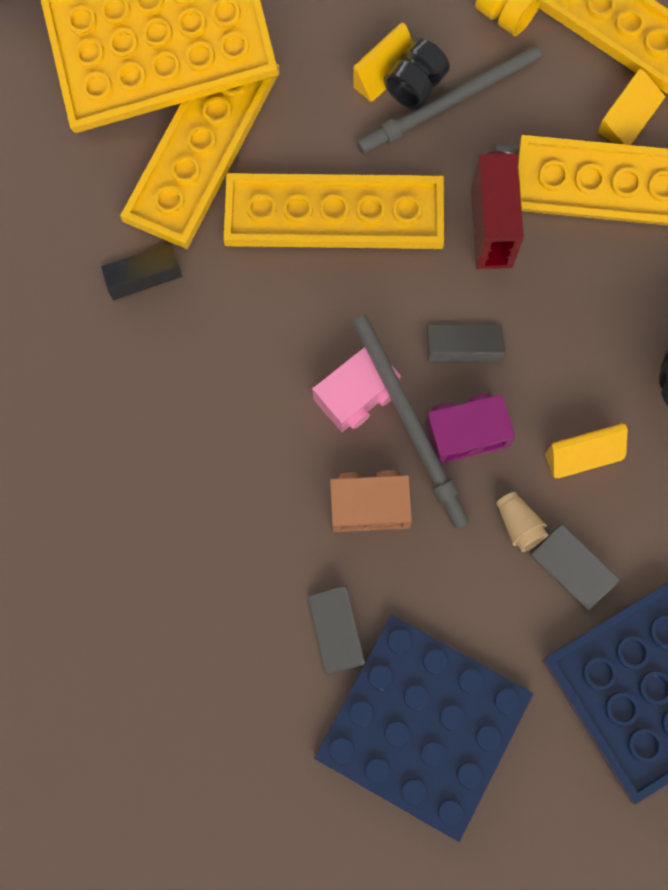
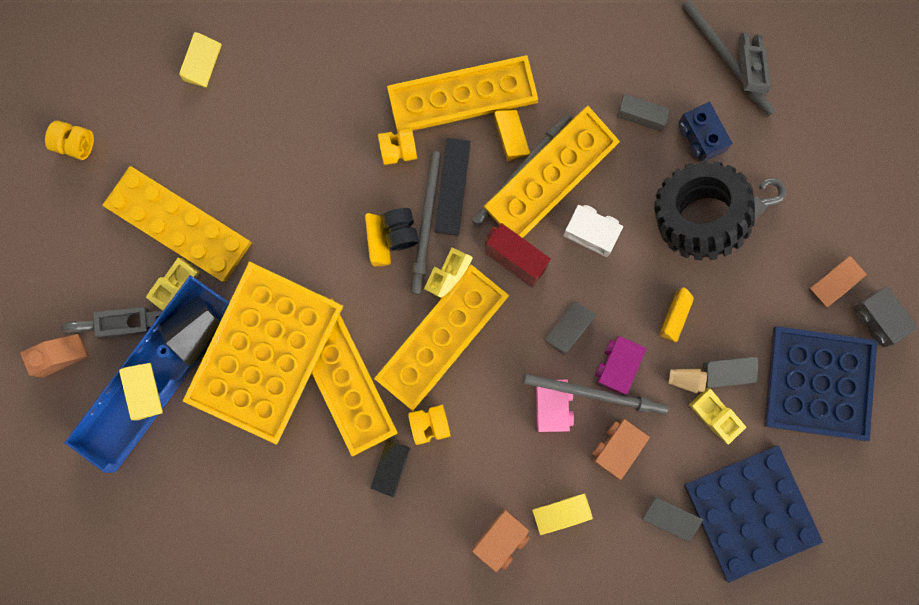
camera: 50 degrees left, 5 degrees up
none -> yellow wheel [408,405,451,445]
none -> light yellow slope [424,248,473,298]
none -> black tile [435,138,471,236]
none -> nougat brick [472,509,530,573]
none -> light yellow slope [532,493,593,535]
none -> white brick [563,205,623,257]
none -> light yellow slope [689,388,746,445]

